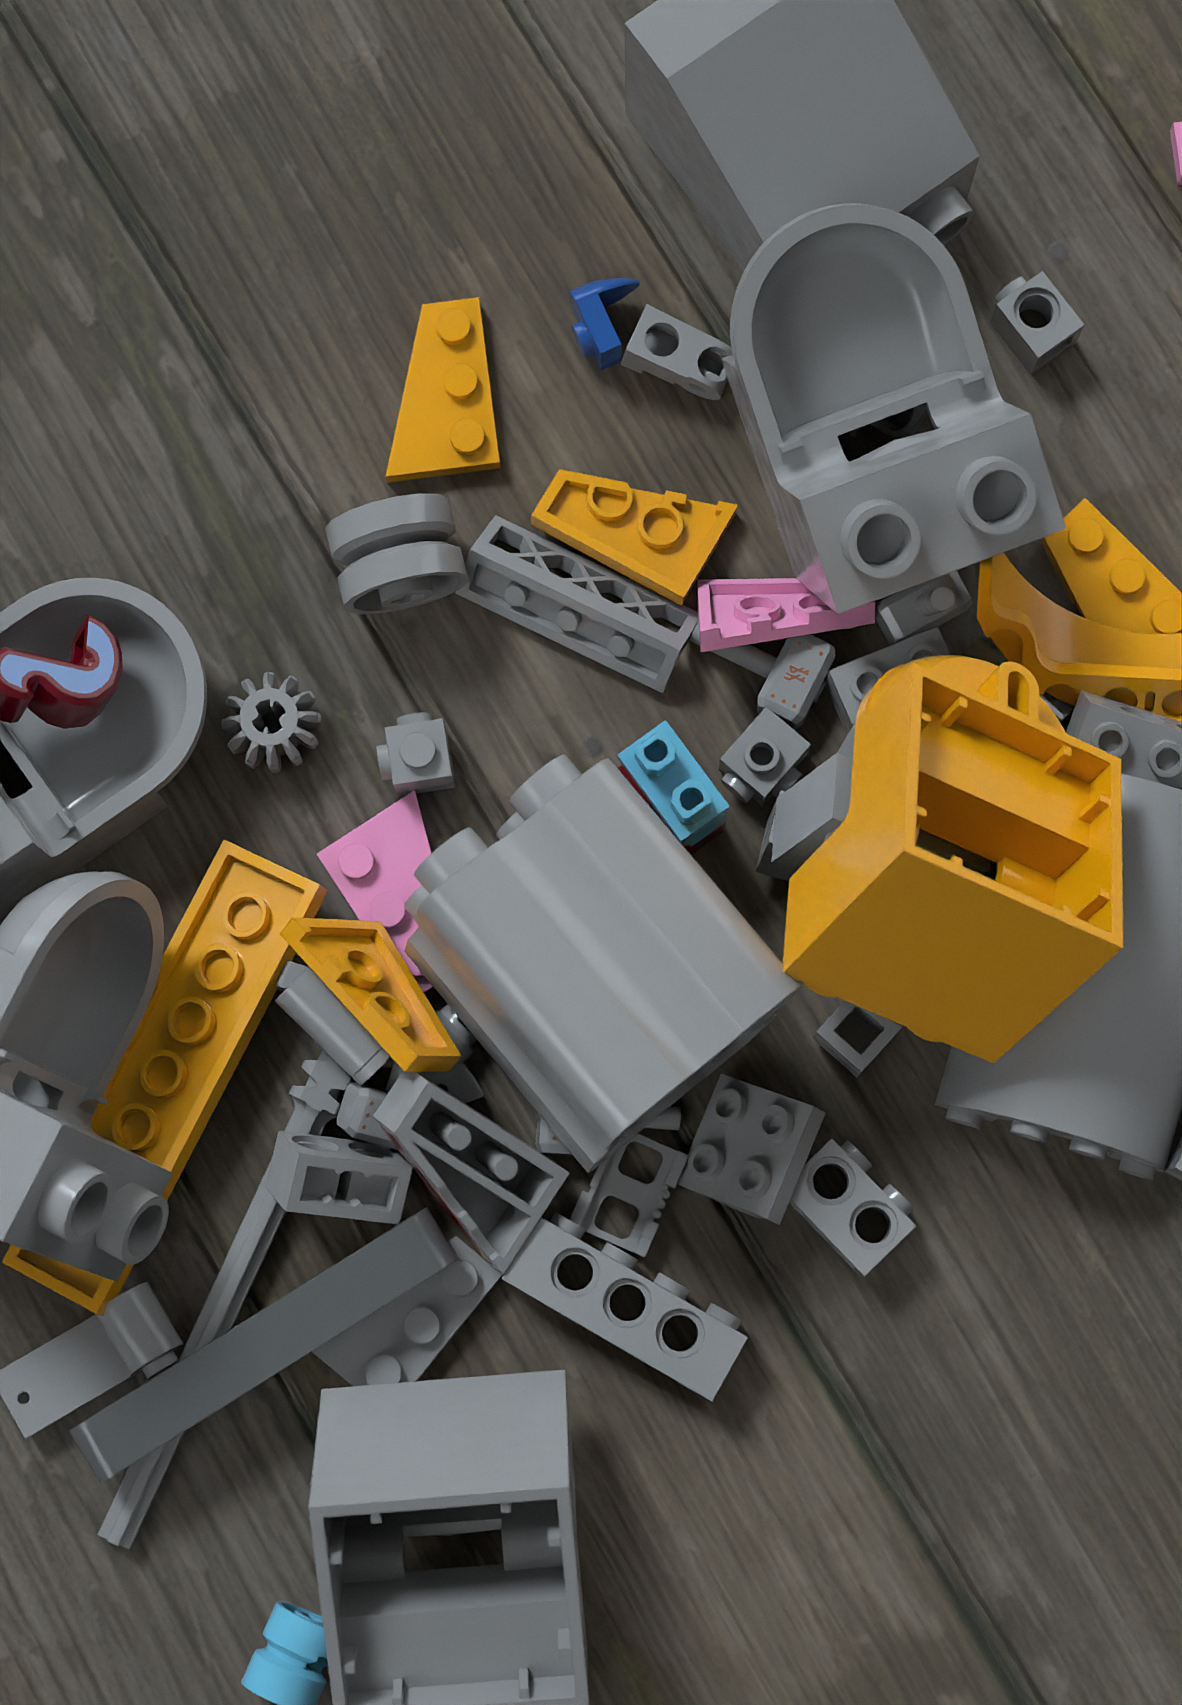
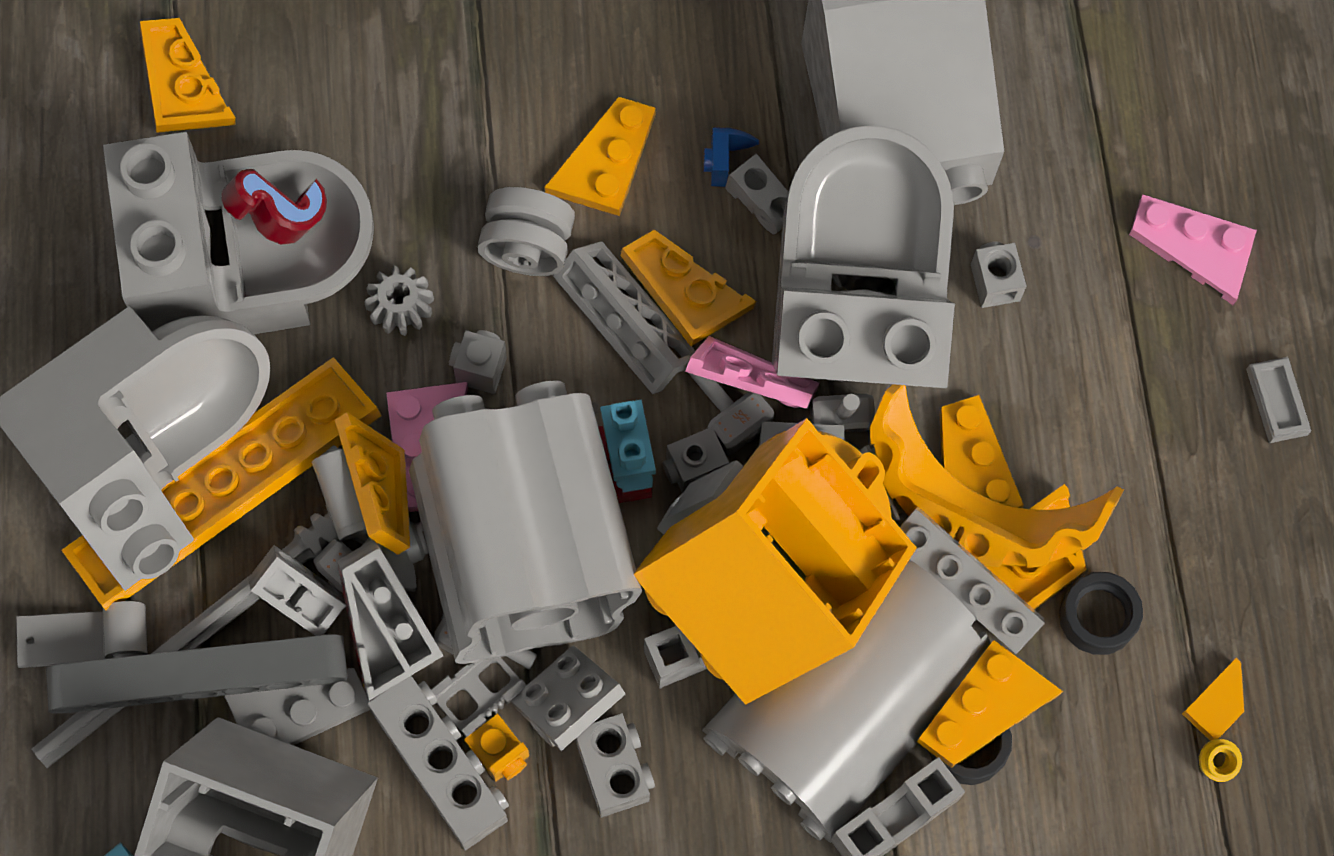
camera: 15 degrees right, 10 degrees down
none -> light orange bracket [464,714,529,782]

